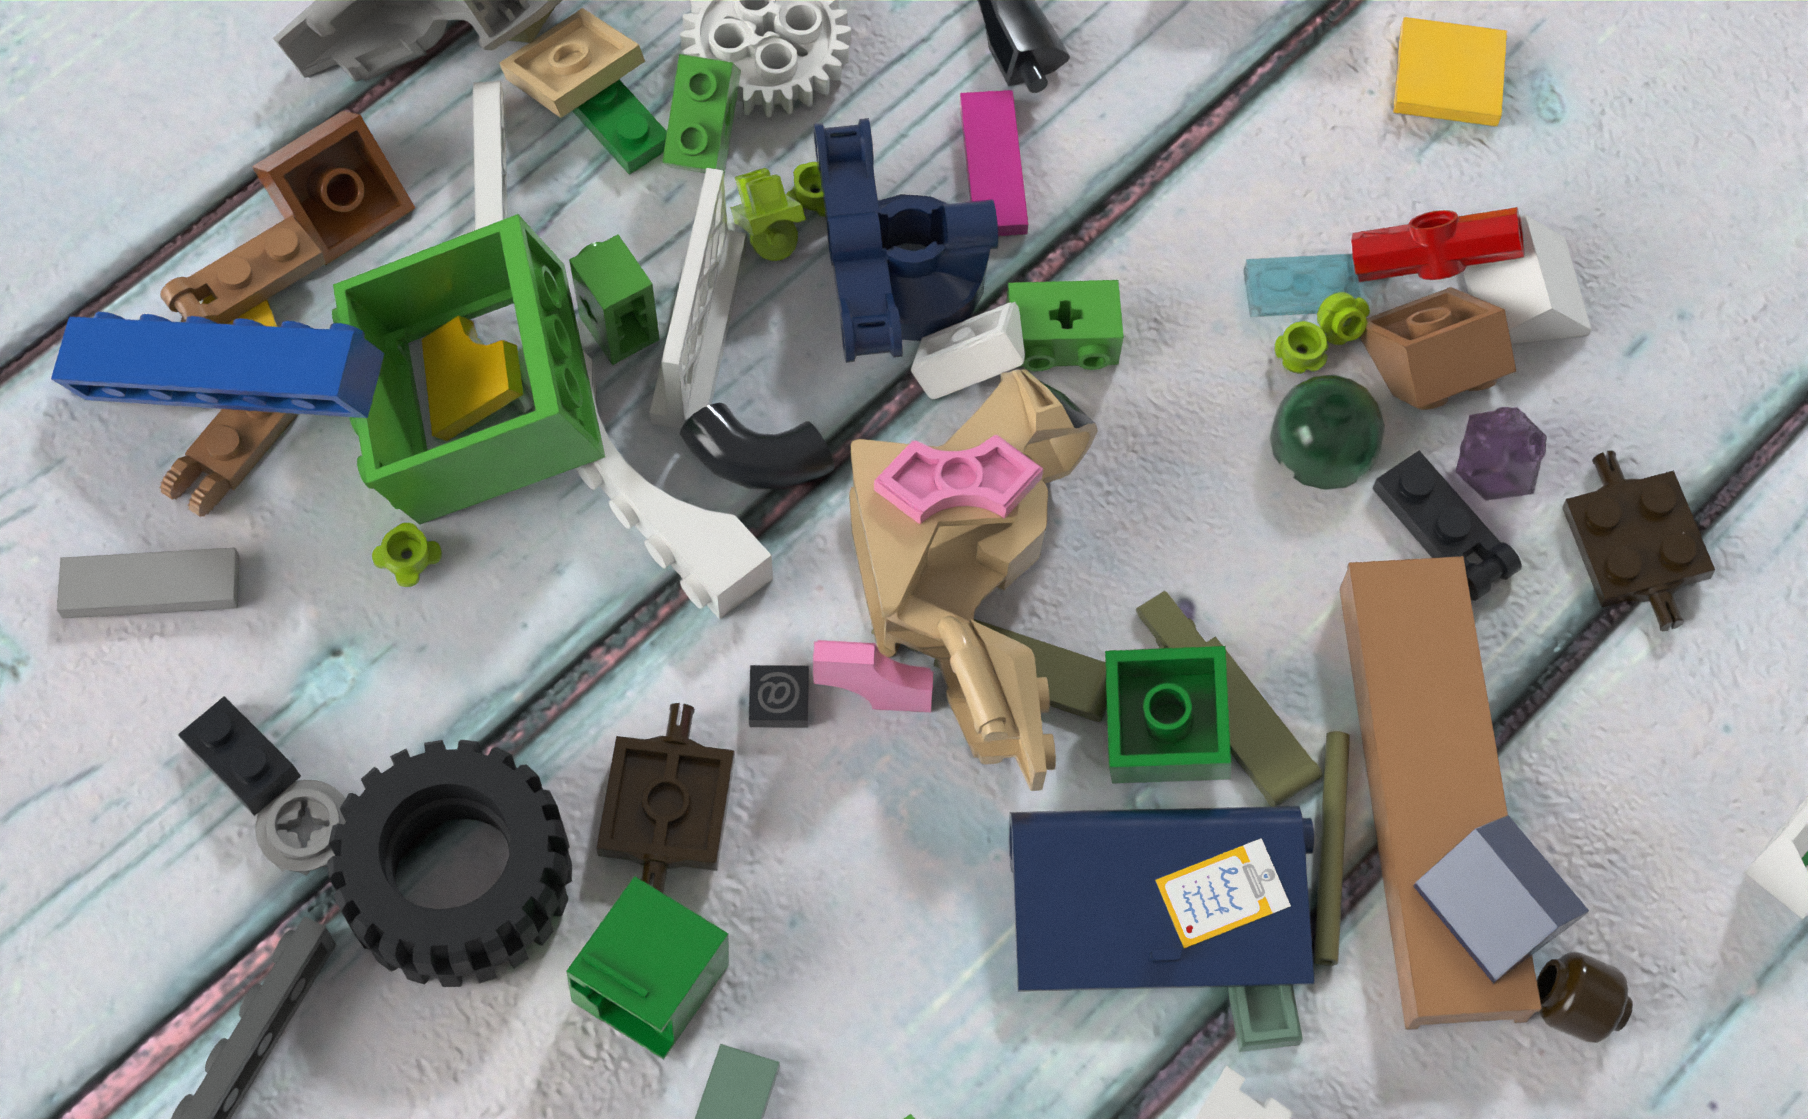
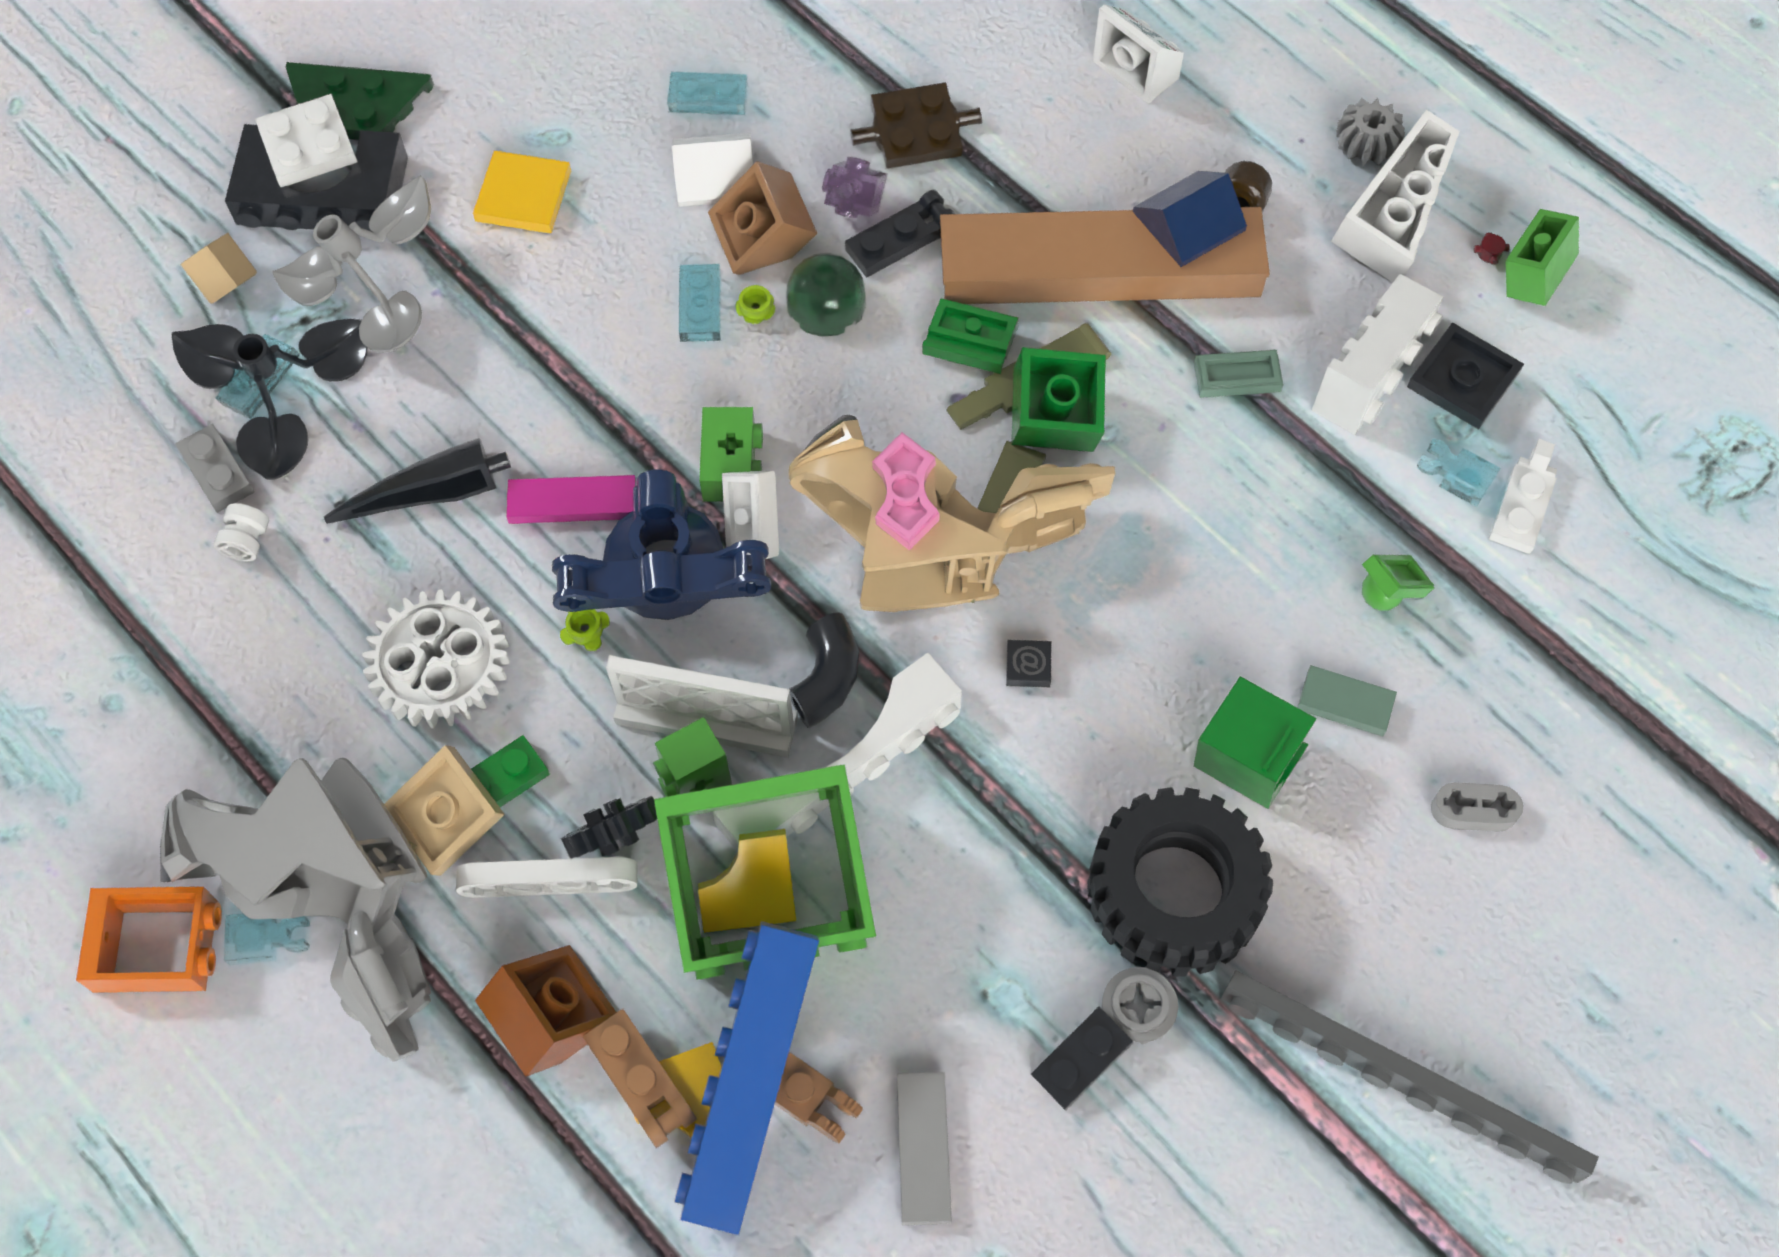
camera: 85 degrees left, 0 degrees up
lime plate [372,523,442,587] -> none
dark brown plate [596,703,735,893] -> none
bright green brick [662,54,741,175] -> none
lime hips [730,168,806,261] -> none
bright pink tile [813,640,934,713] -> none
dark blue door [1009,806,1314,992] -> none
olive piece [1314,731,1350,966] -> none
lime plate [1317,292,1370,345] -> none
red piece [1351,207,1525,282] -> none
none -> black gear [561,796,657,859]
none -> clear light blue plate [667,72,748,115]
none -> green plate [922,298,1018,374]

